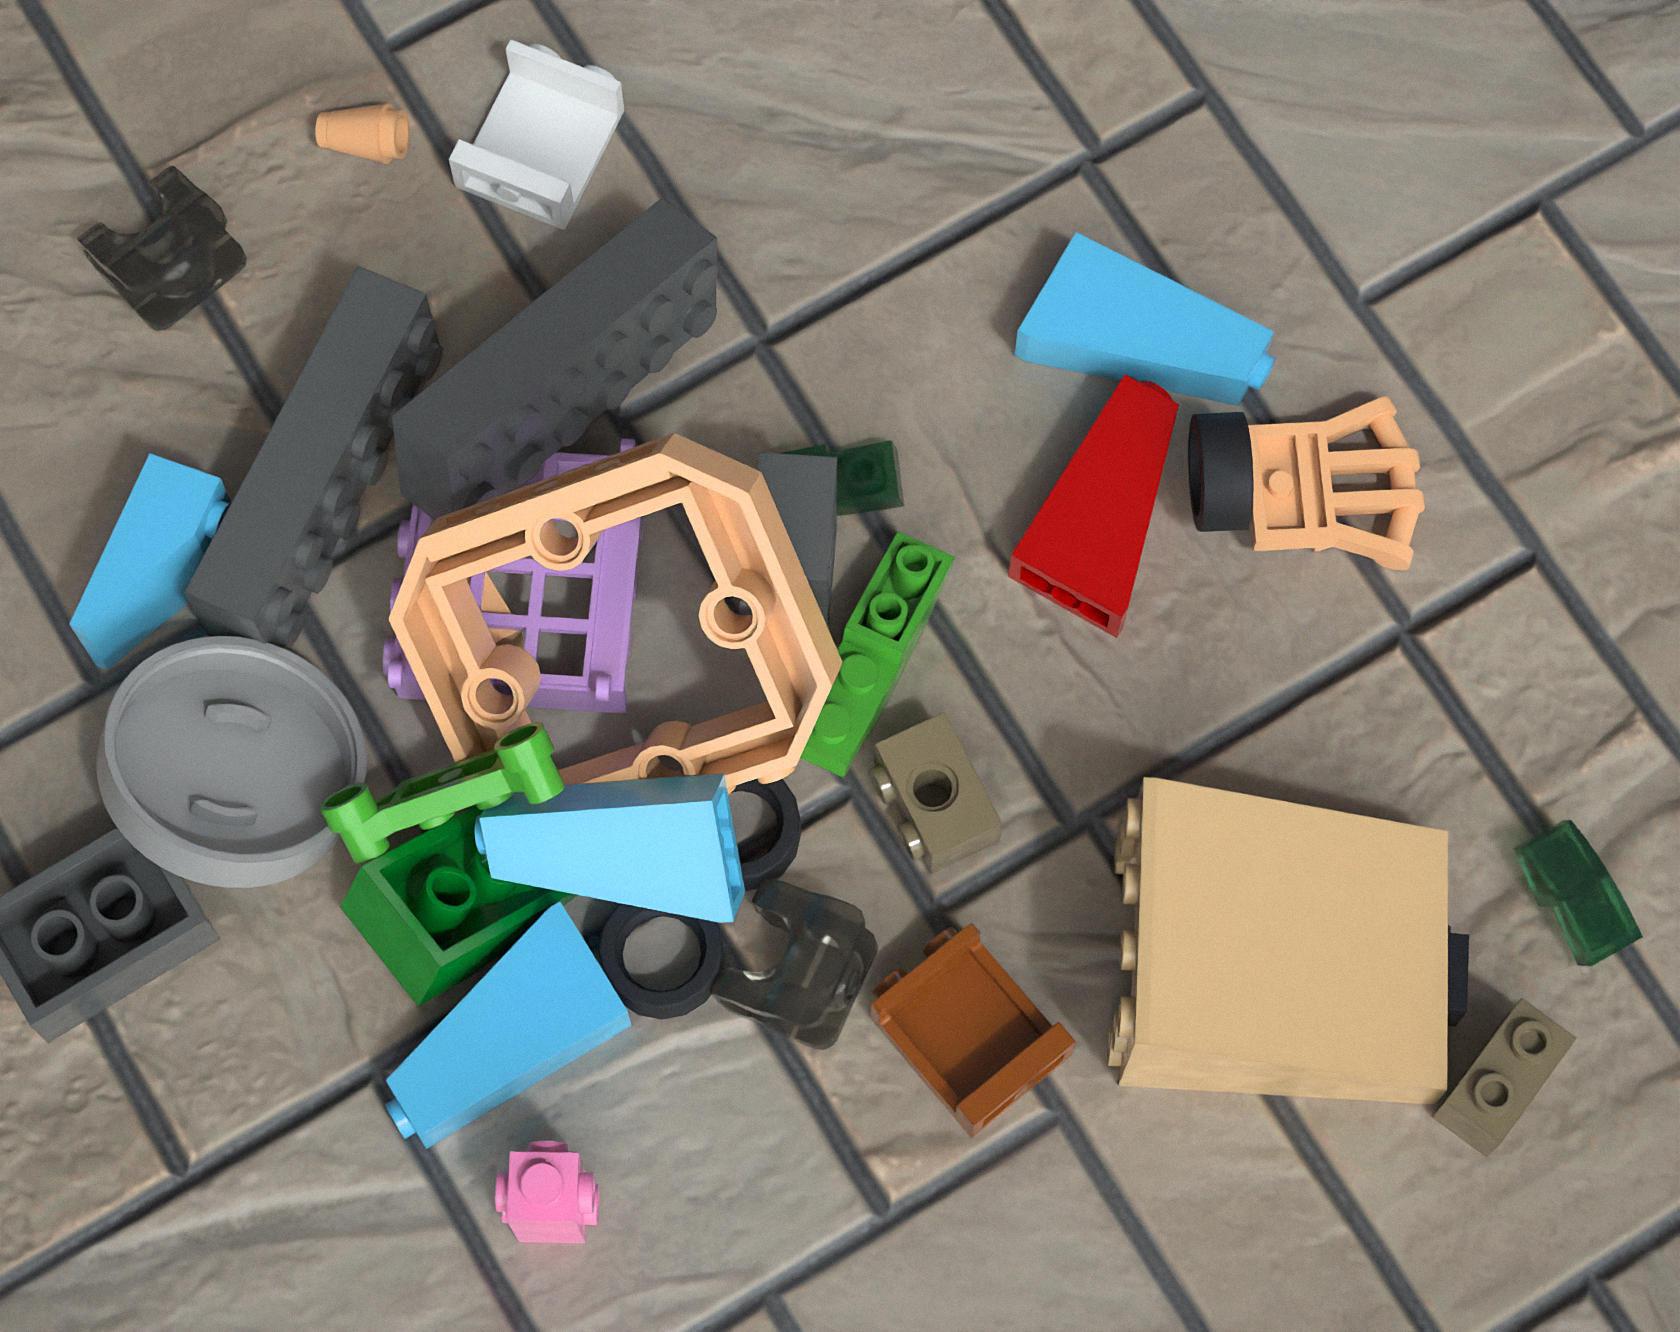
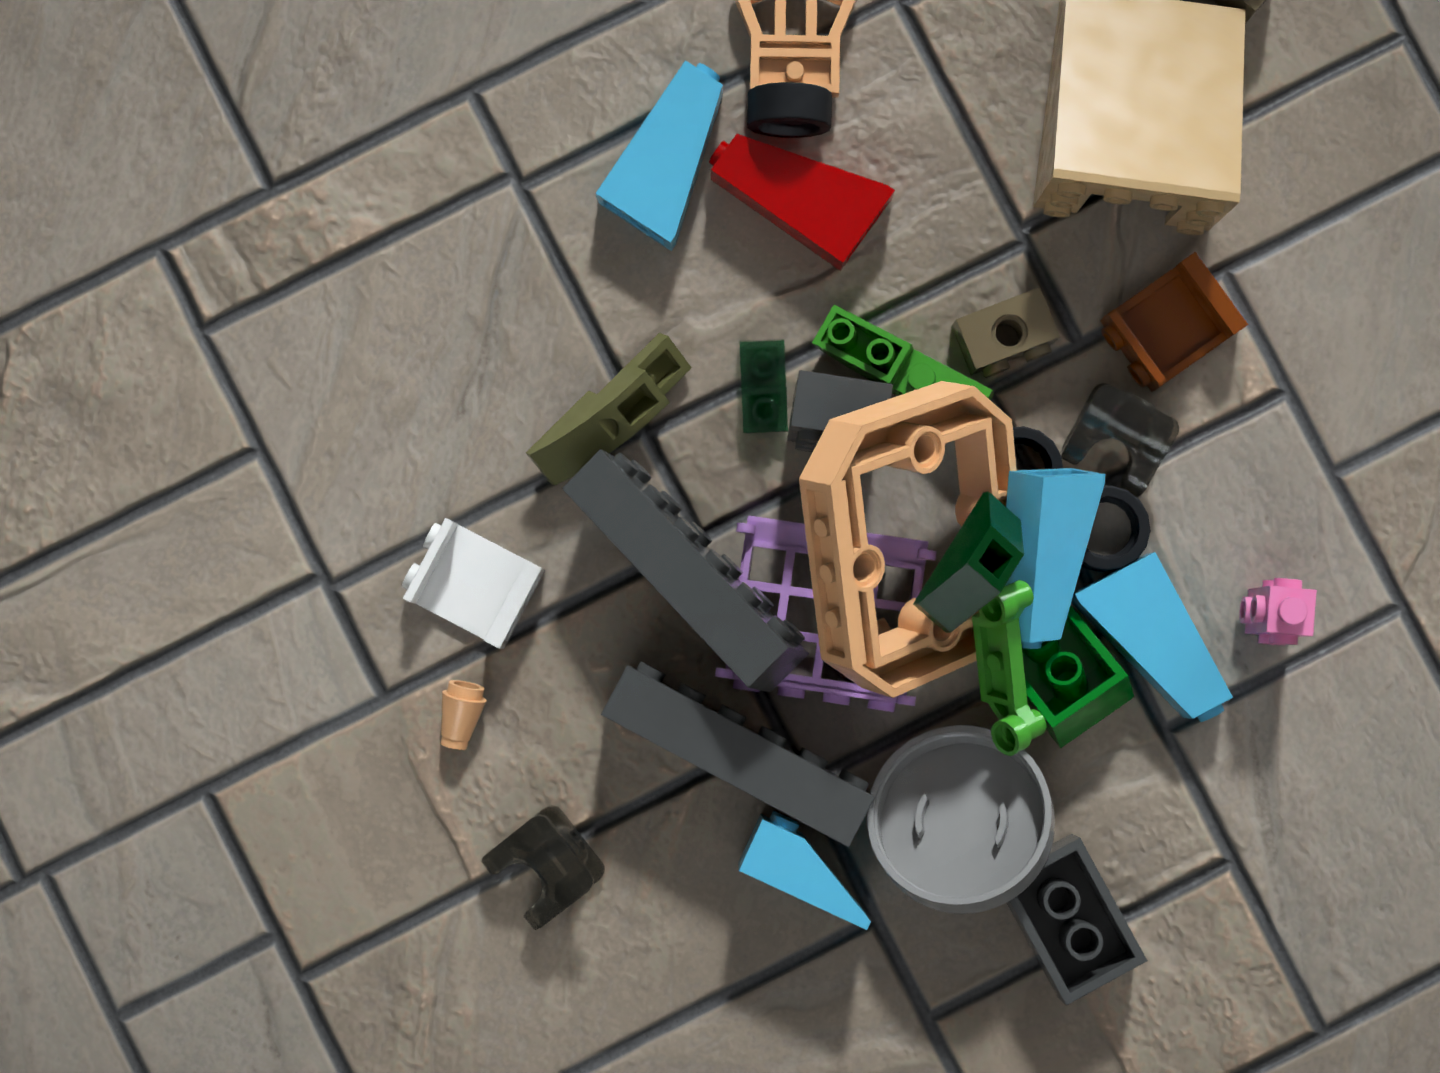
camera: 85 degrees left, 15 degrees up
none -> olive slope [526,333,692,486]
none -> dark green slope [913,491,1024,633]

